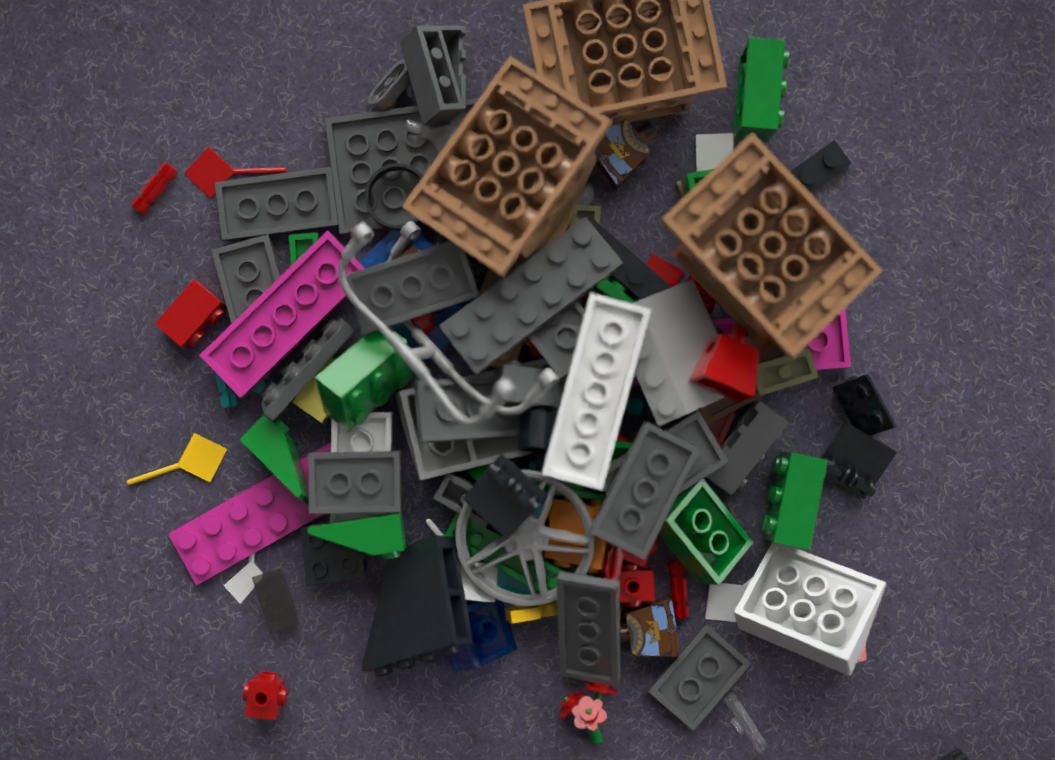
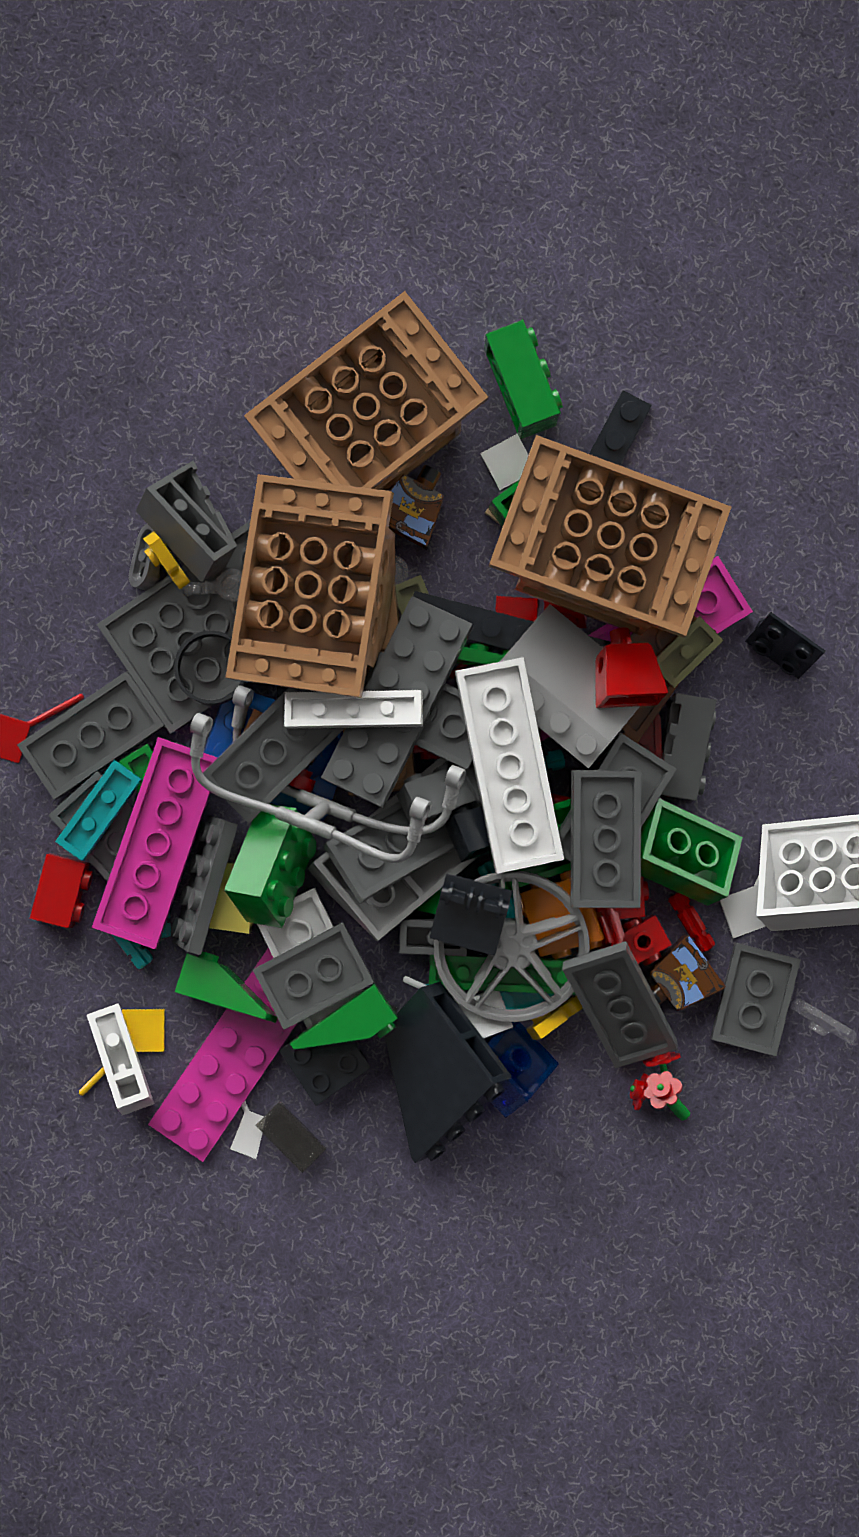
camera: 30 degrees left, 0 degrees up
red brick [243,671,288,720] -> none
green brick [760,451,828,550] -> none
black hinge [821,422,897,500] -> none
none -> teal plate [55,760,142,861]
none -> white slope [87,1003,154,1115]
none -> yellow plate [143,531,190,590]
none -> white plate [284,690,423,729]

